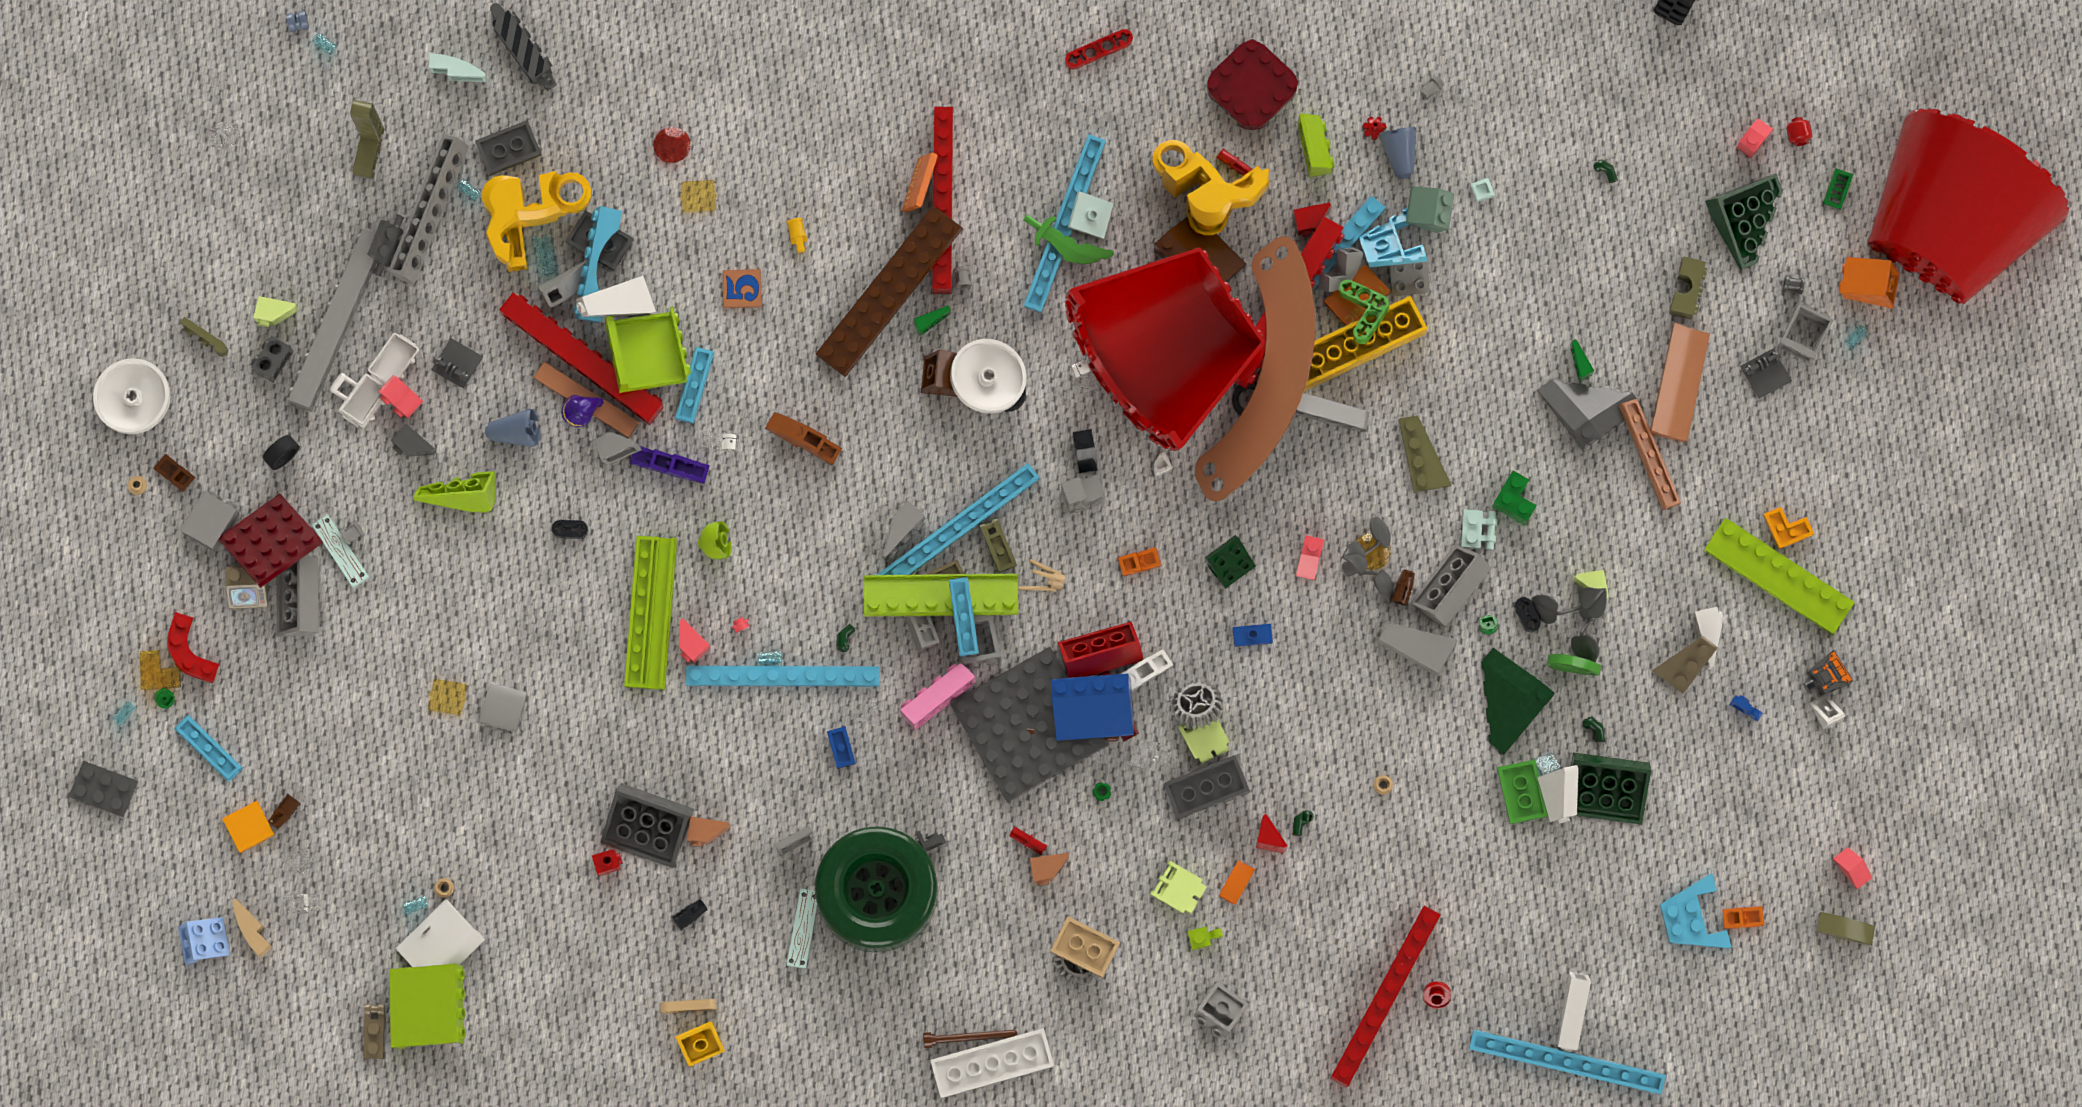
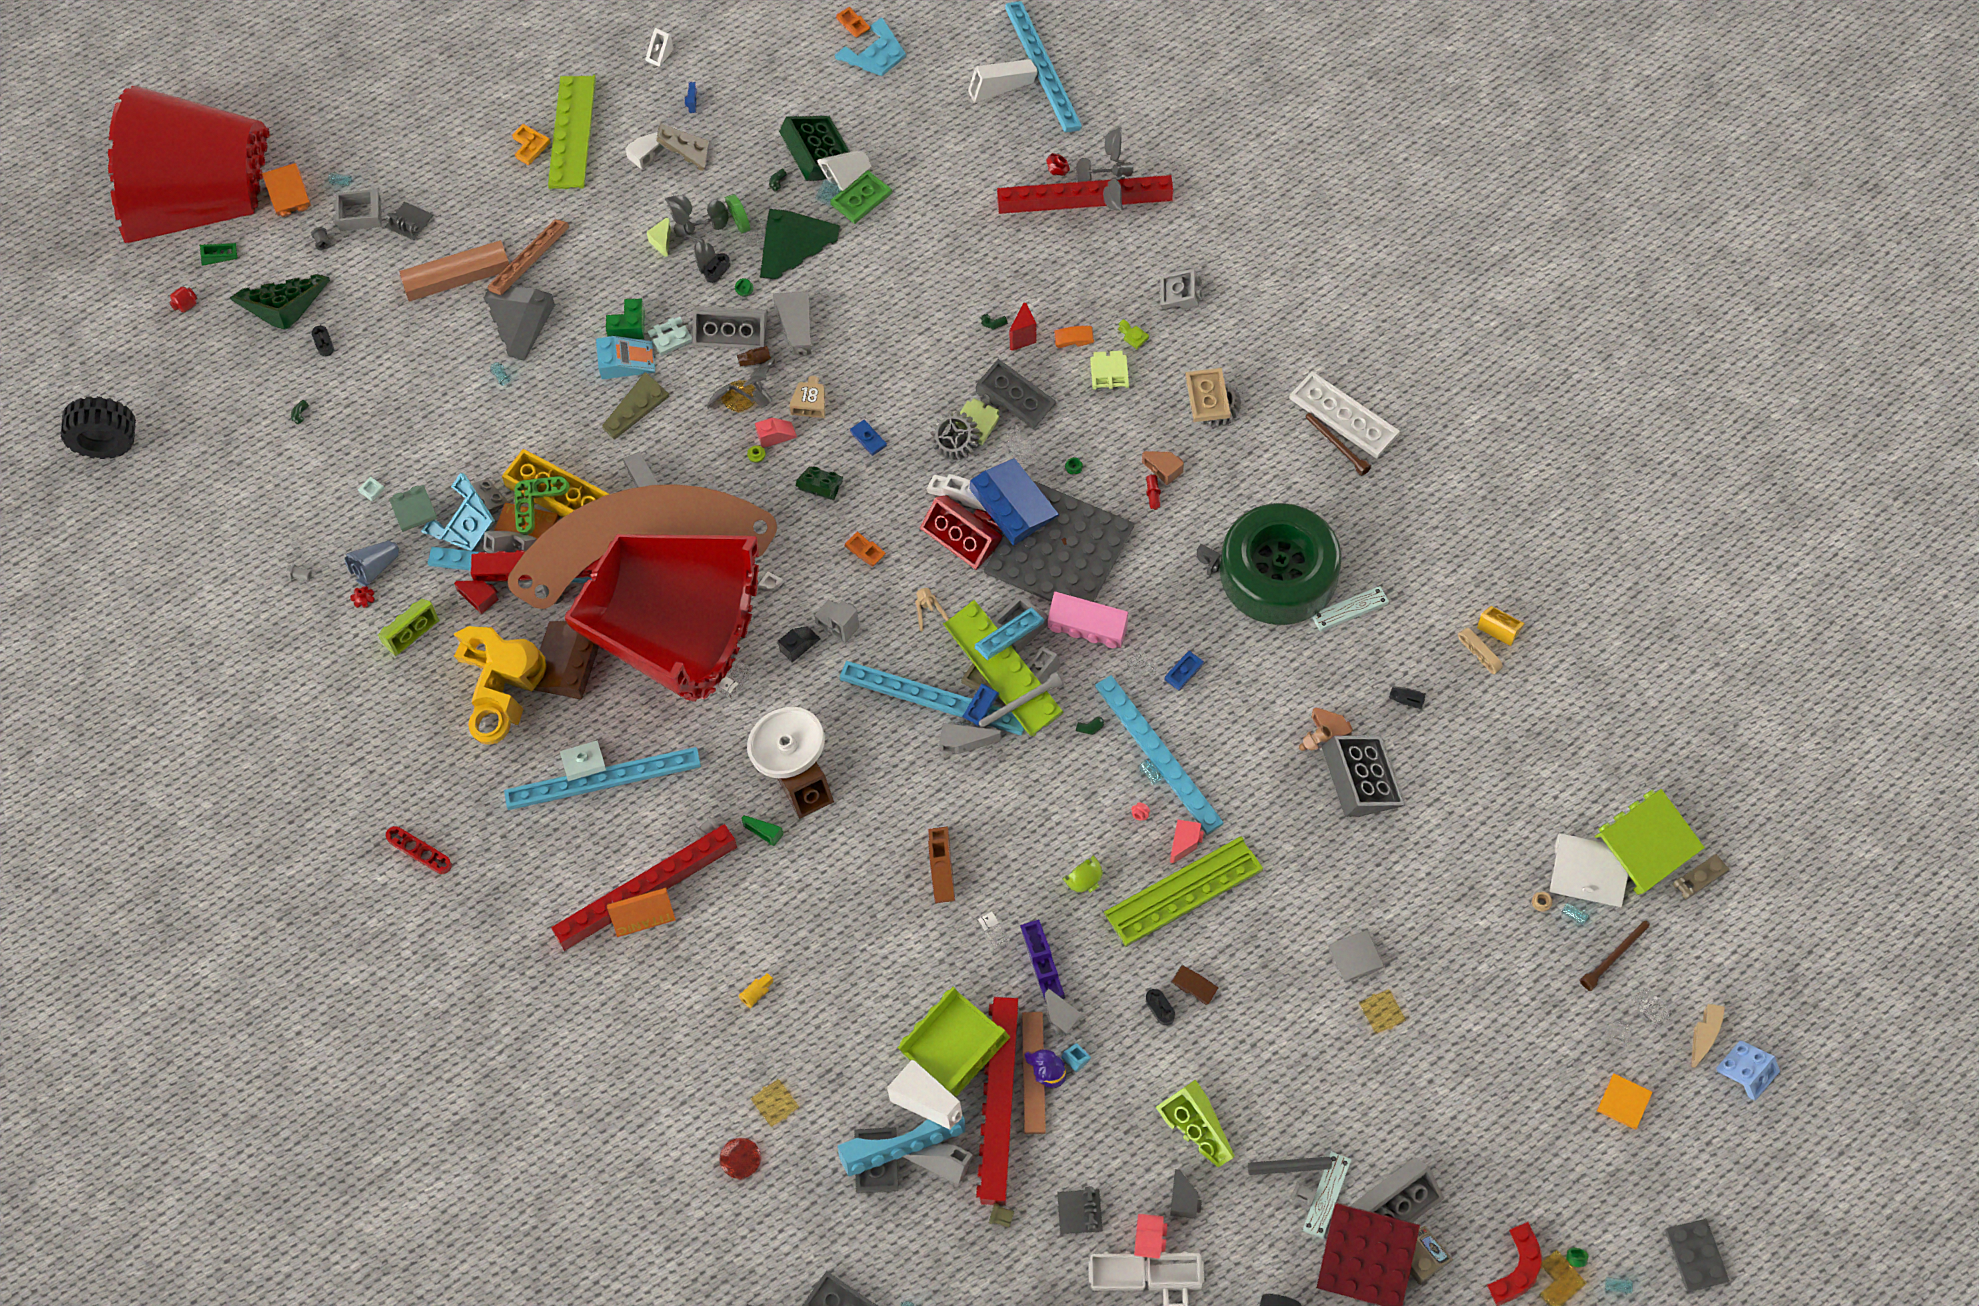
camera: 120 degrees left, 15 degrees down
medium azure tile [174,715,243,782] -> none
reddish brown hinge [268,793,301,829] -> none
yellow animal [482,171,592,272] -> none
sand blue cone [485,409,540,447] -> none
clear light blue hinge [531,234,559,278] -> none
red brick [592,849,623,876] -> none
medium azure tile [675,347,714,424] -> none
nougat tile [723,269,762,308] -> none
light grey tile [775,826,814,856] -> none
reddish brown plate [815,206,963,377] -> none
olive plate [979,517,1017,573] -> none
bright green sword [1023,214,1114,265] -> none
dark red plate [1207,39,1298,130] -> none
red axle [1217,148,1253,176] -> none
tan plate [1373,775,1393,795] -> none
green slope [1570,339,1594,382] -> none
olive arch [1669,256,1708,319] -> none
coral slope [1736,118,1773,158] -> none
torso [1803,650,1853,695] -> none
none -> black beam [311,325,334,357]
none -> clear light blue pin [490,362,510,386]
none -> medium azure slope [596,336,655,379]
none -> lime plate [747,445,766,463]
none -> tan torso [789,376,825,418]
none -> blue plate [962,683,999,727]
none -> light grey piece [979,672,1064,727]
none -> olive bush [988,1203,1014,1228]
none -> medium azure brick [1061,1043,1091,1072]
none -> dark grey plant [1076,128,1134,211]
none -> reddish brown slope [1171,965,1219,1005]
none -> dark grey axle [1248,1157,1332,1175]
none -> medium nougat piece [1299,725,1332,751]
none -> reddish brown piece [1579,921,1650,991]

